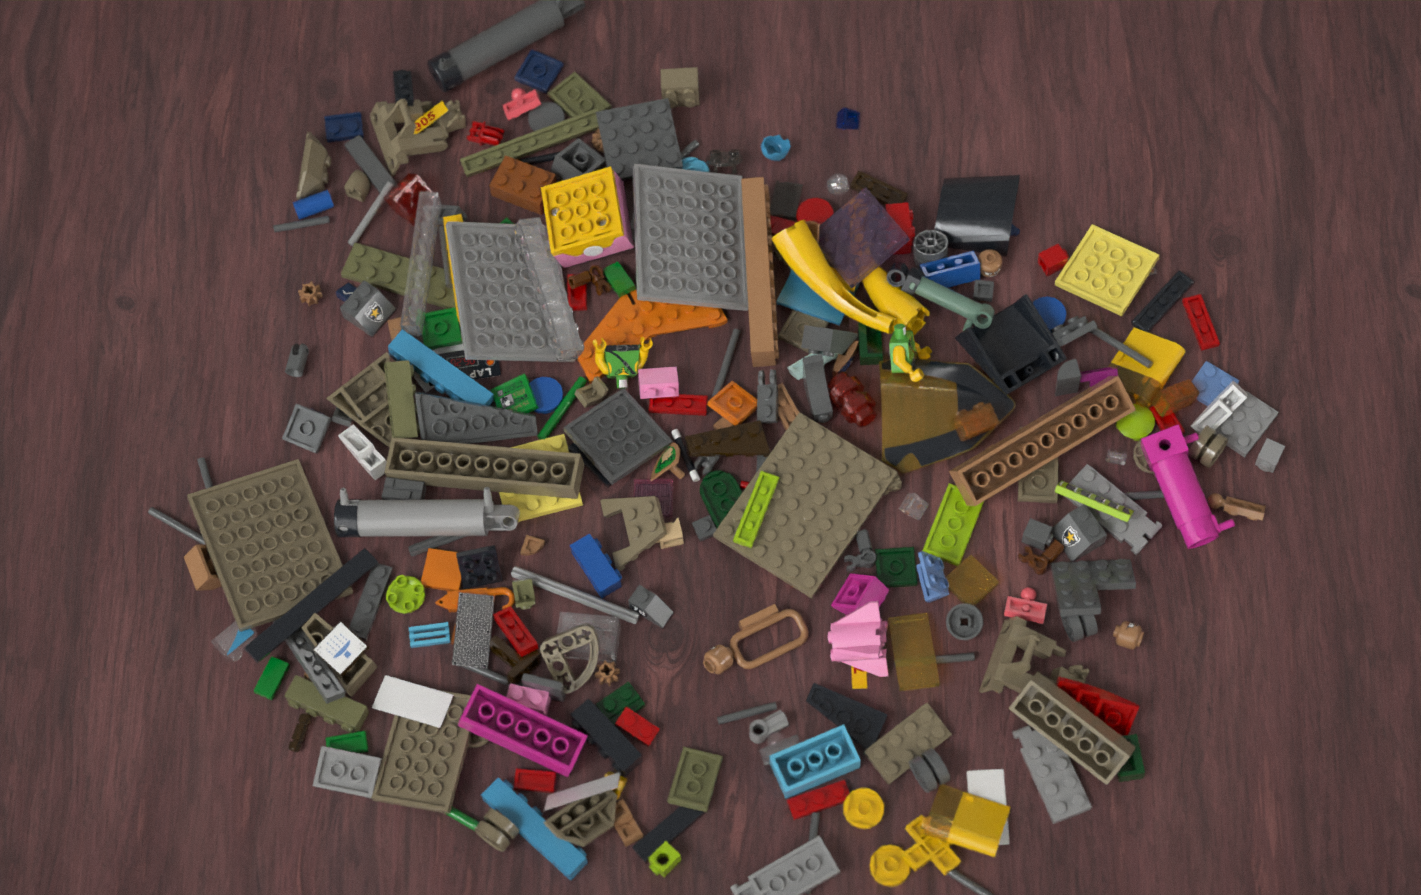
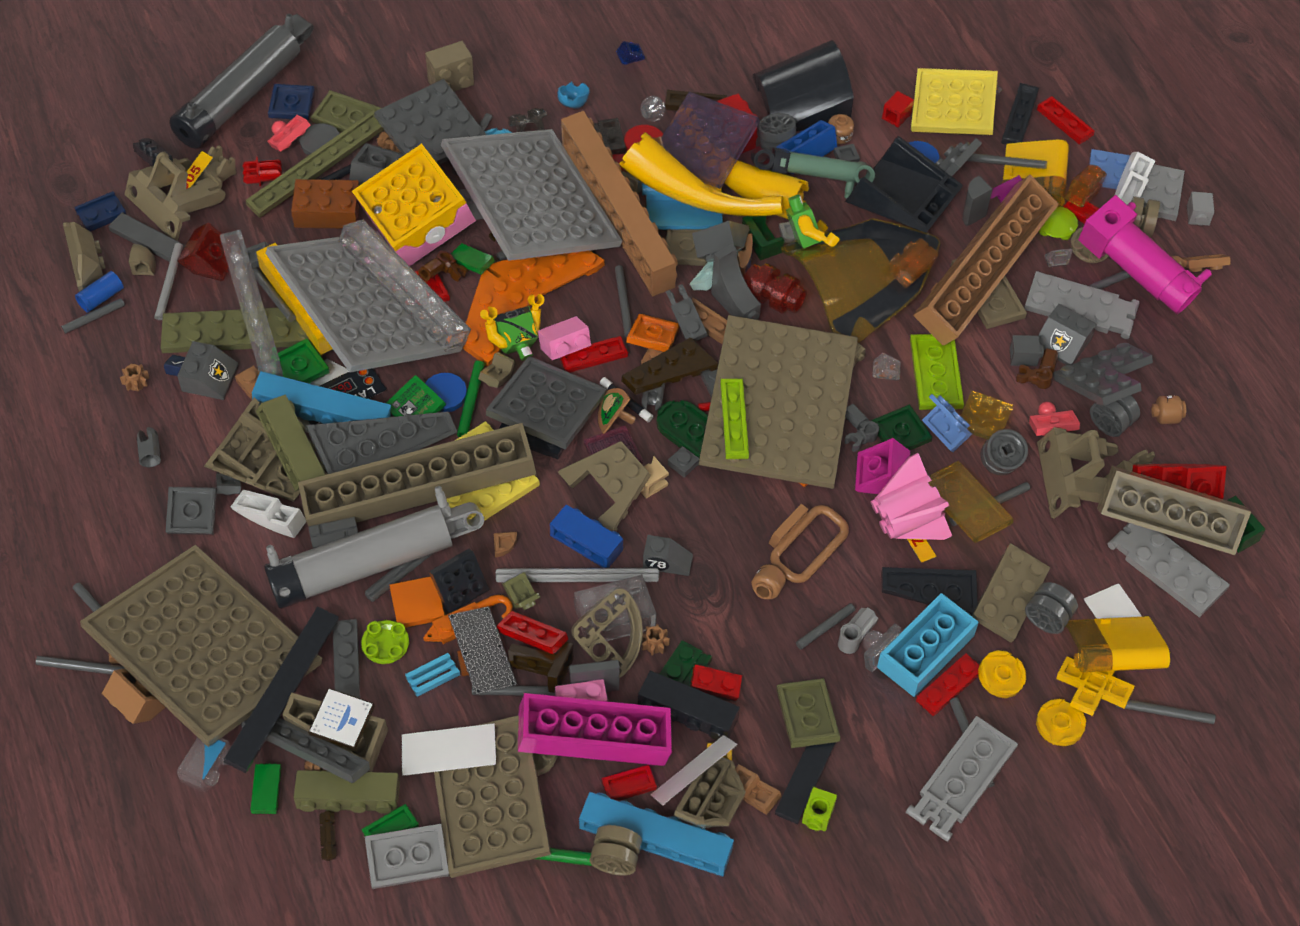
camera: 30 degrees left, 10 degrees down
lime tile [1055,481,1134,522] -> none

